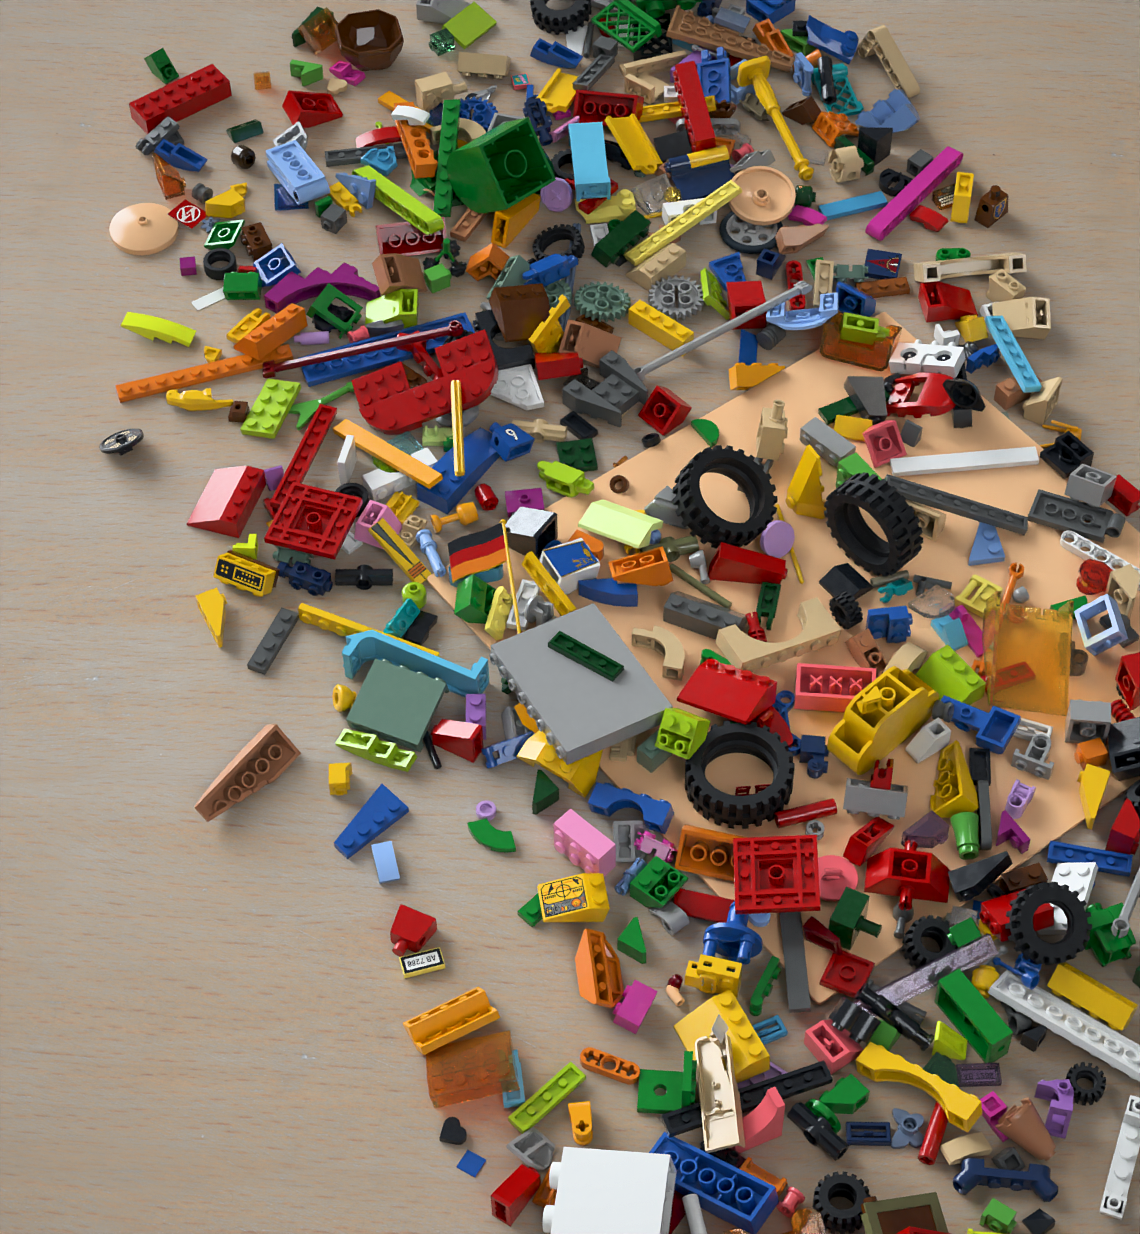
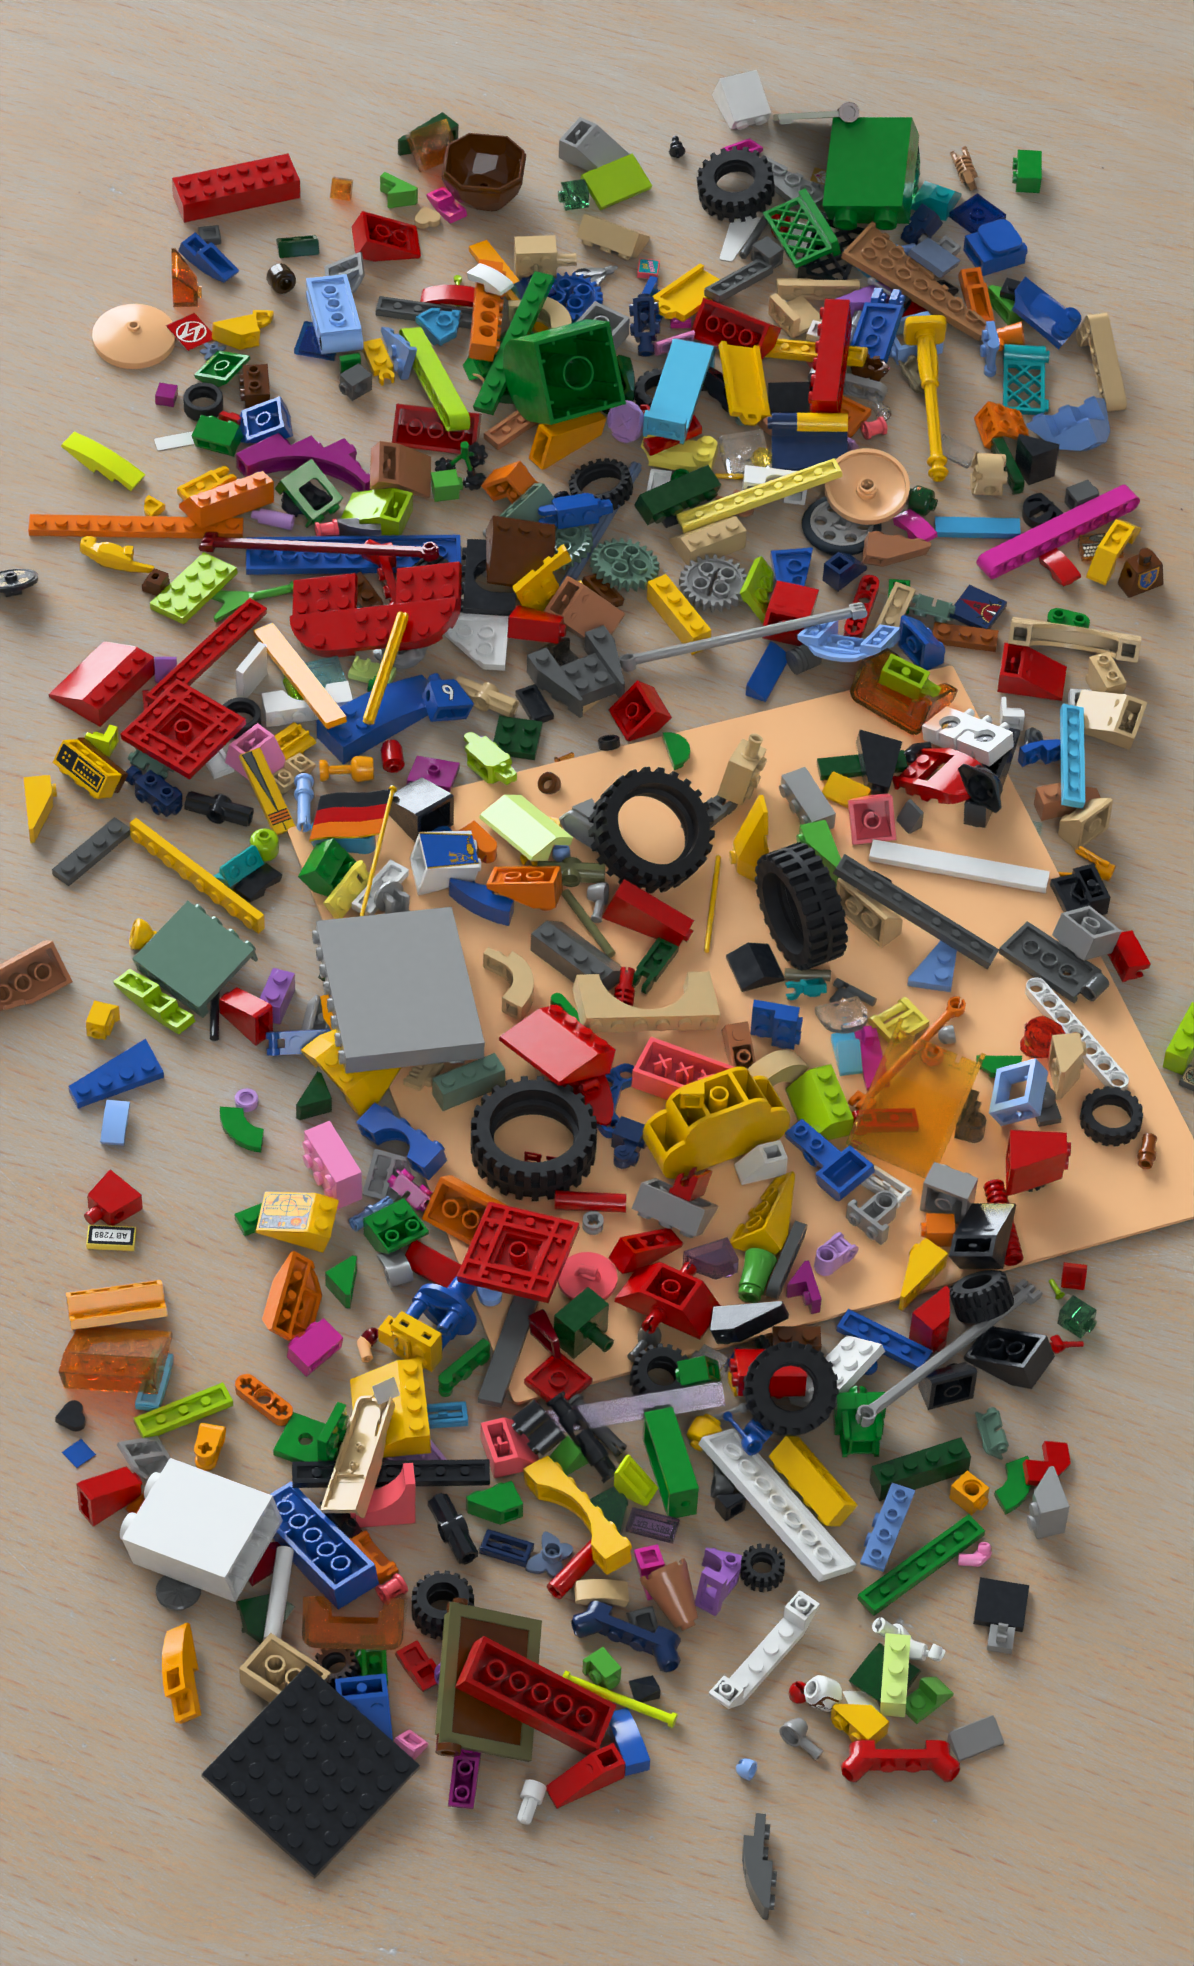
camera: 15 degrees right, 0 degrees up
dark grey hinge [135,116,180,155] -> none
green slope [144,48,179,84] -> none
dark grey wheel [192,183,213,204] -> none
medium azure panel [342,630,489,698] -> none
yellow tile [522,551,577,616] -> none
blue slope [530,38,583,68] -> none
dark green tile [548,631,624,682] -> none
lime slope [655,708,711,759] -> none
light orange slope [729,363,785,390] -> none
light grey slope [730,149,776,173] -> none
lavender tile [760,520,795,558] -> none
reddish brown slope [782,96,821,125] -> none
green tile [804,1099,841,1134] -> none
black axle [817,56,837,105] -> none
black tyre [829,592,863,629] -> none
dark grey wheel [932,700,954,723] -> none
yellow slope [955,314,988,342] -> none
black tile [969,748,991,786] -> none

